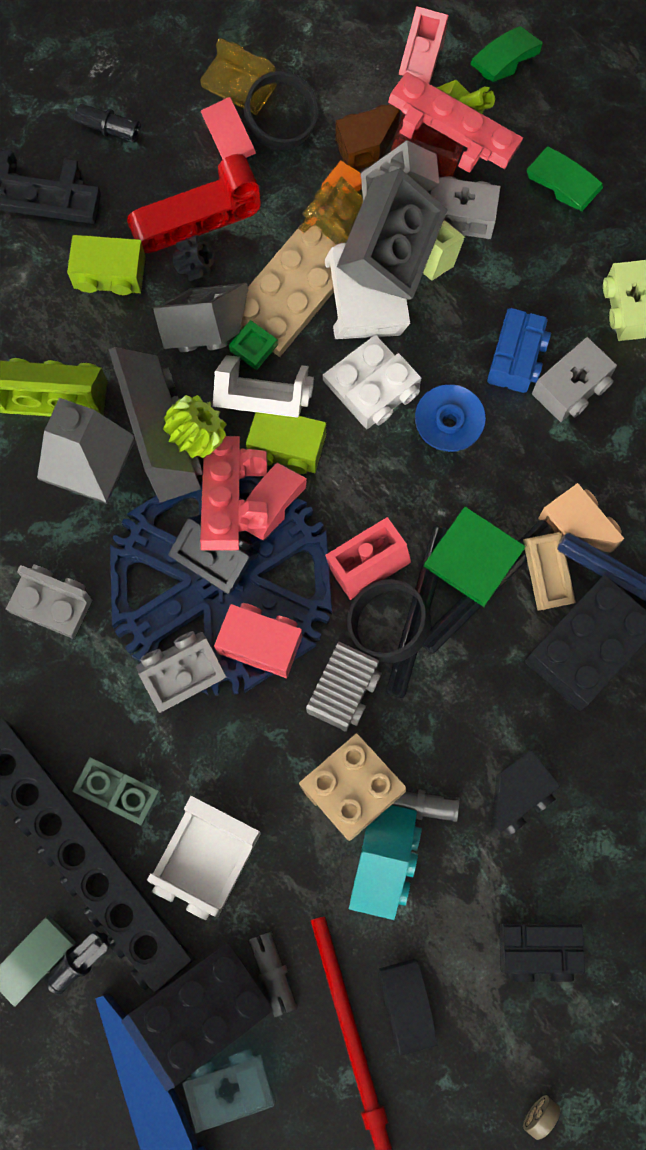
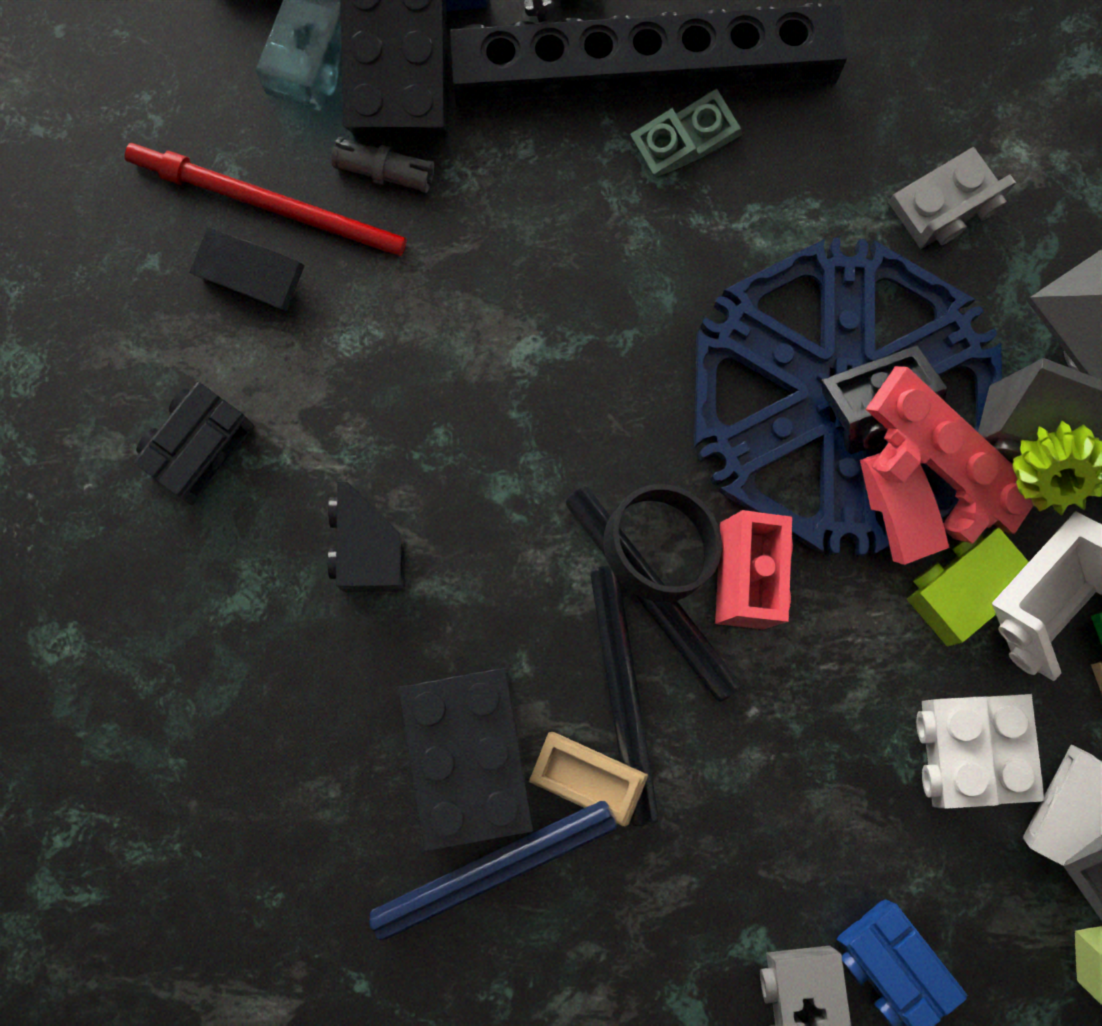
camera: 125 degrees right, 5 degrees up
light grey bracket [136,631,227,713] -> none
white panel [147,796,261,920] -> none
coral brick [214,603,302,678] -> none
tan bracket [299,733,406,841] -> none
light grey brick [306,642,382,732] -> none
teal brick [349,805,422,920] -> none
dark grey pin [392,789,460,822] -> none
blue dish [415,385,486,452] -> none
green tile [423,507,526,607] -> none
dark tan tile [523,1095,560,1140] -> none
light nougat slope [538,483,624,553] -> none

